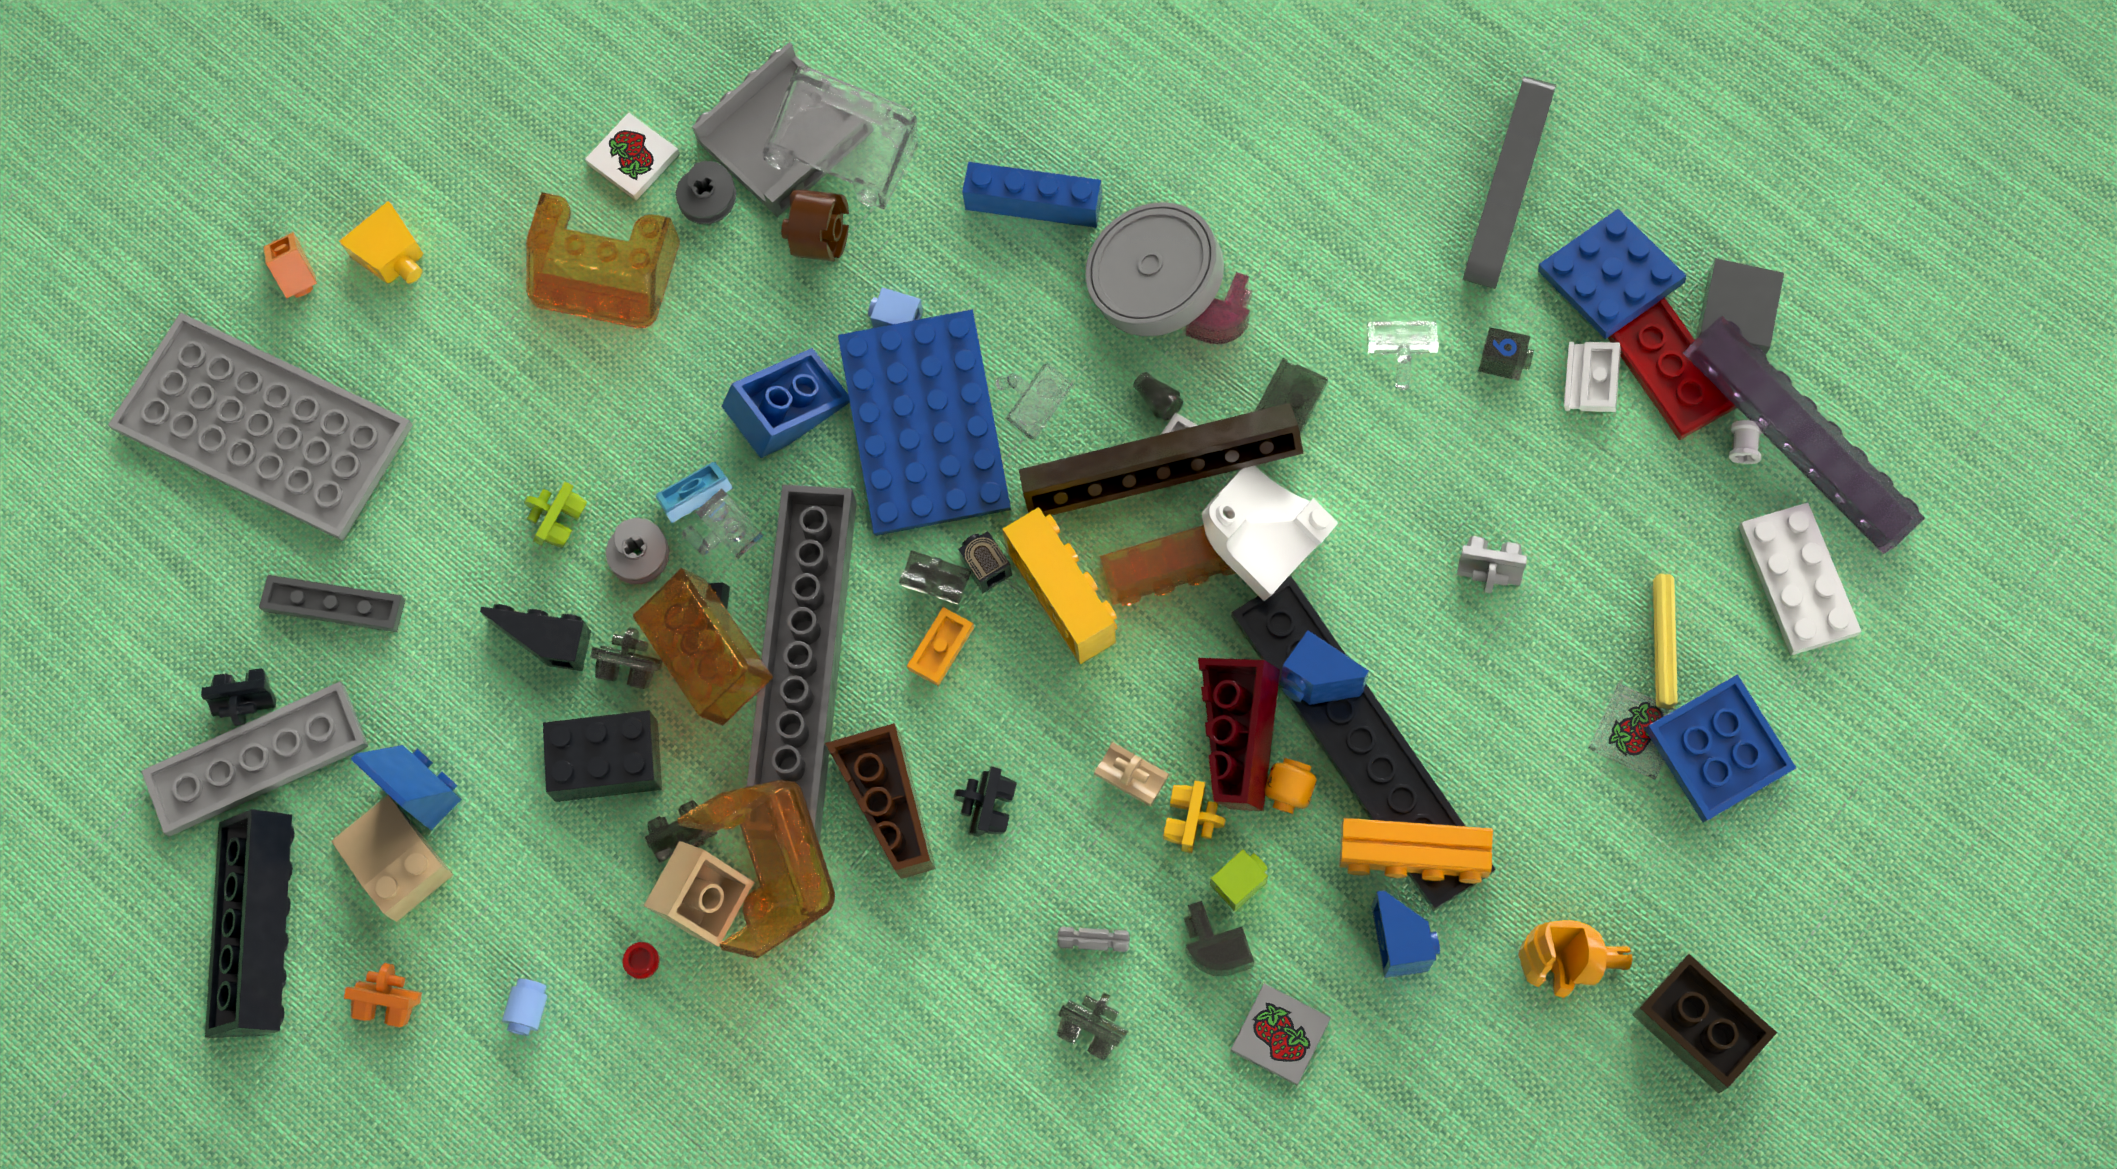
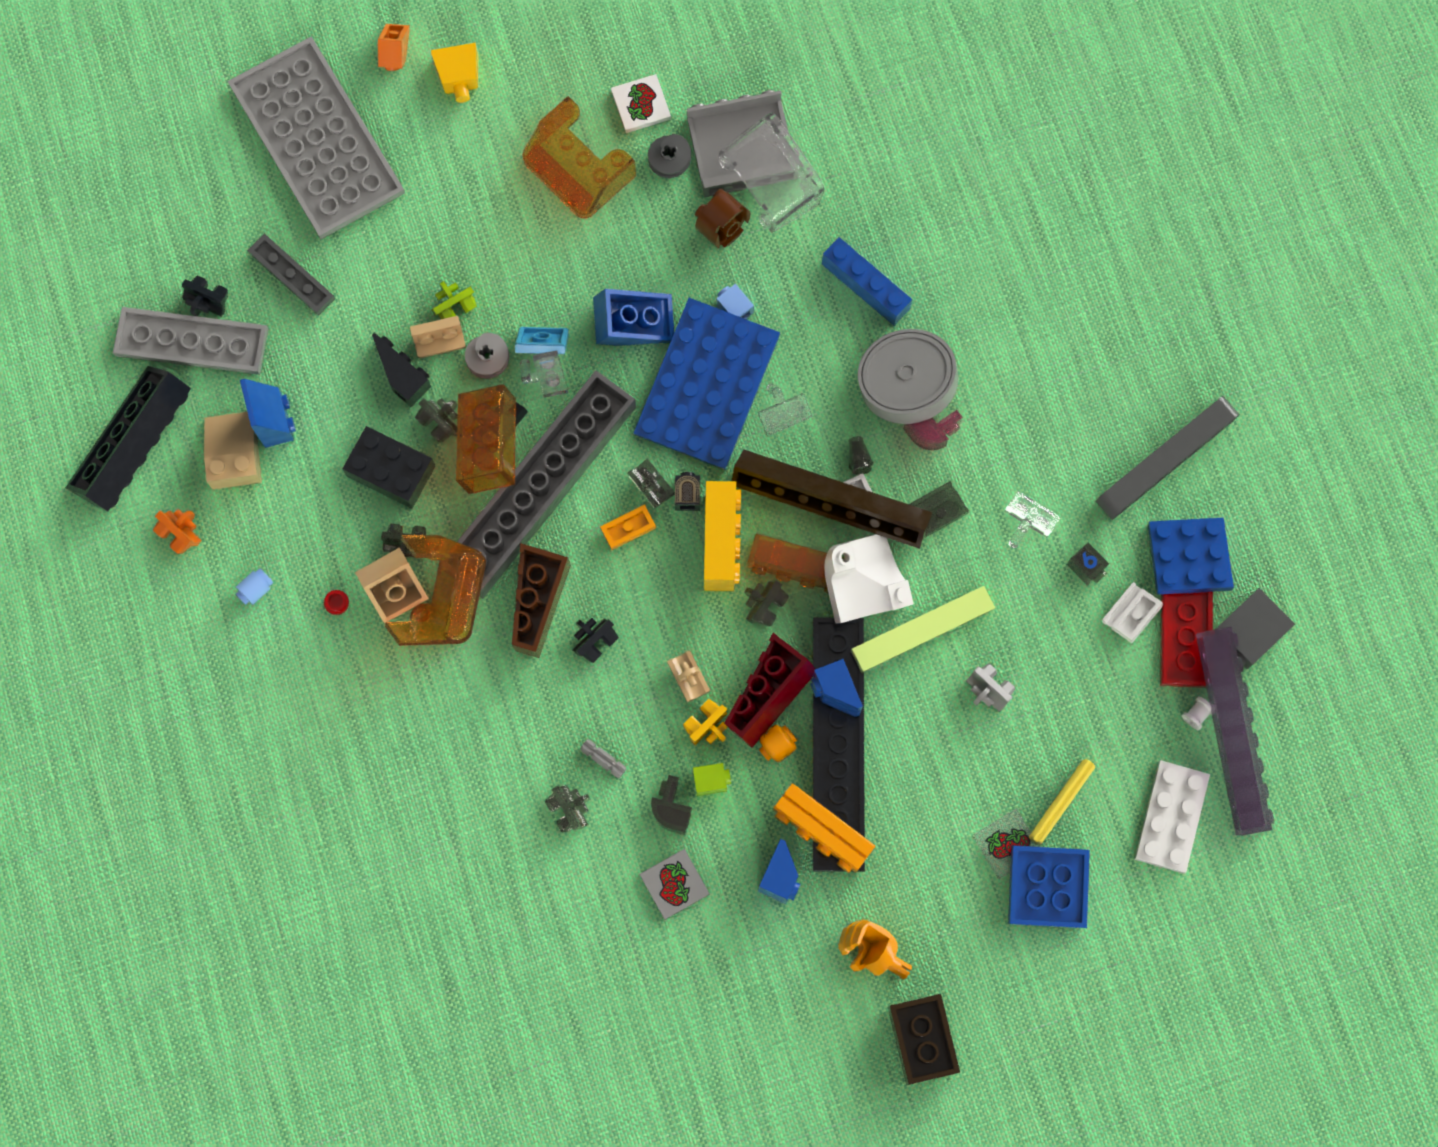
camera: 25 degrees right, 5 degrees up
none -> tan bracket [410,316,466,359]
none -> clear smoke hips [744,580,789,627]
none -> yellowish green tile [850,586,995,673]

